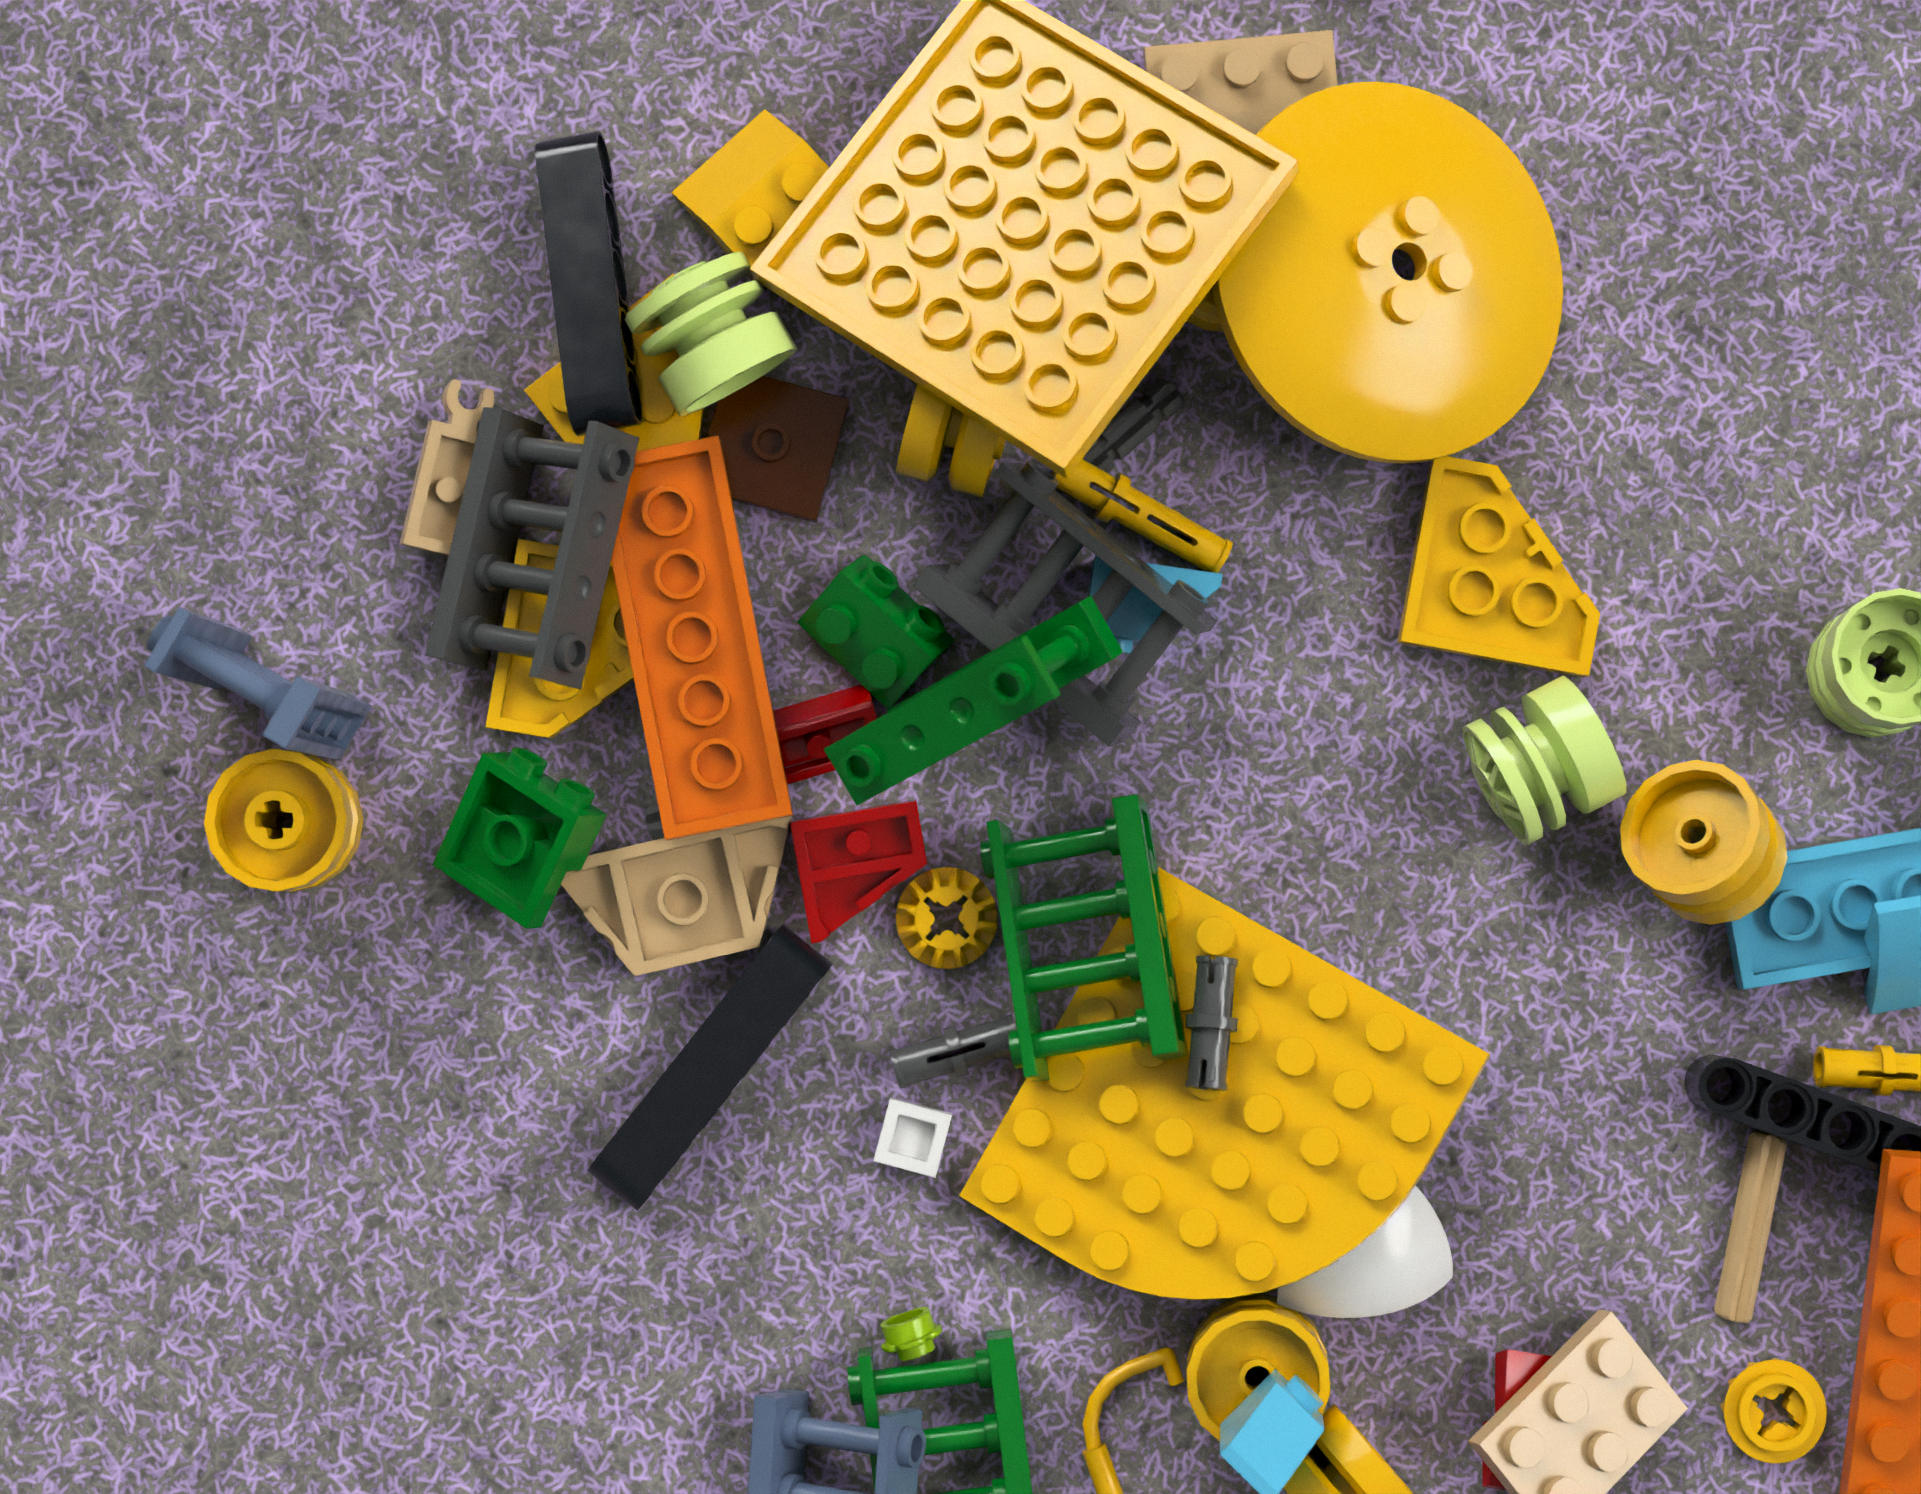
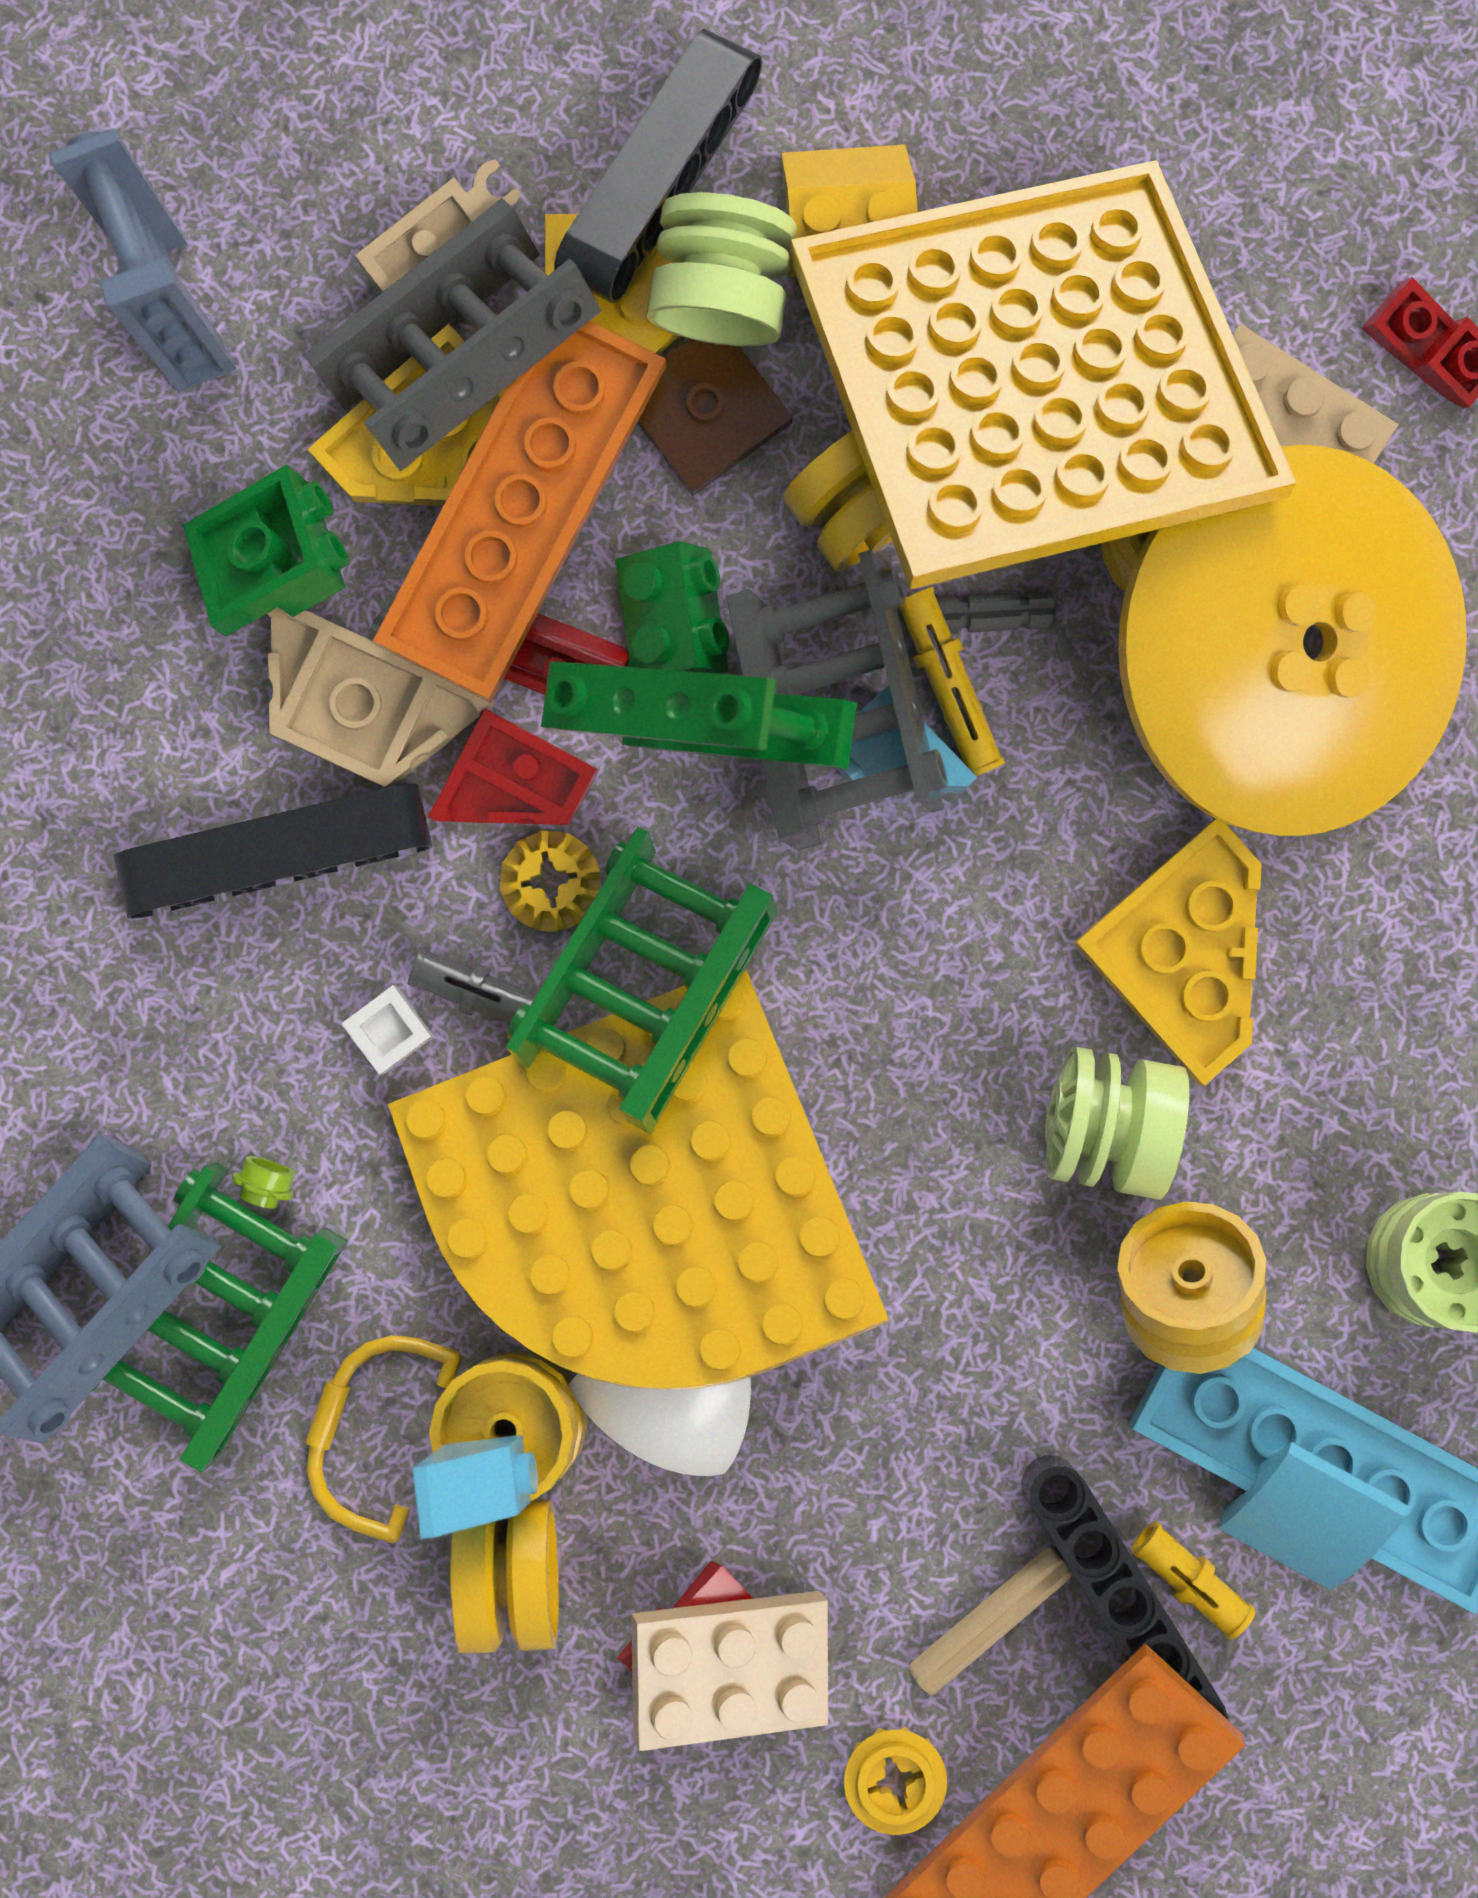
camera: 30 degrees right, 0 degrees up
yellow wheel [204,749,364,892] -> none
dark grey pin [1185,955,1238,1091] -> none

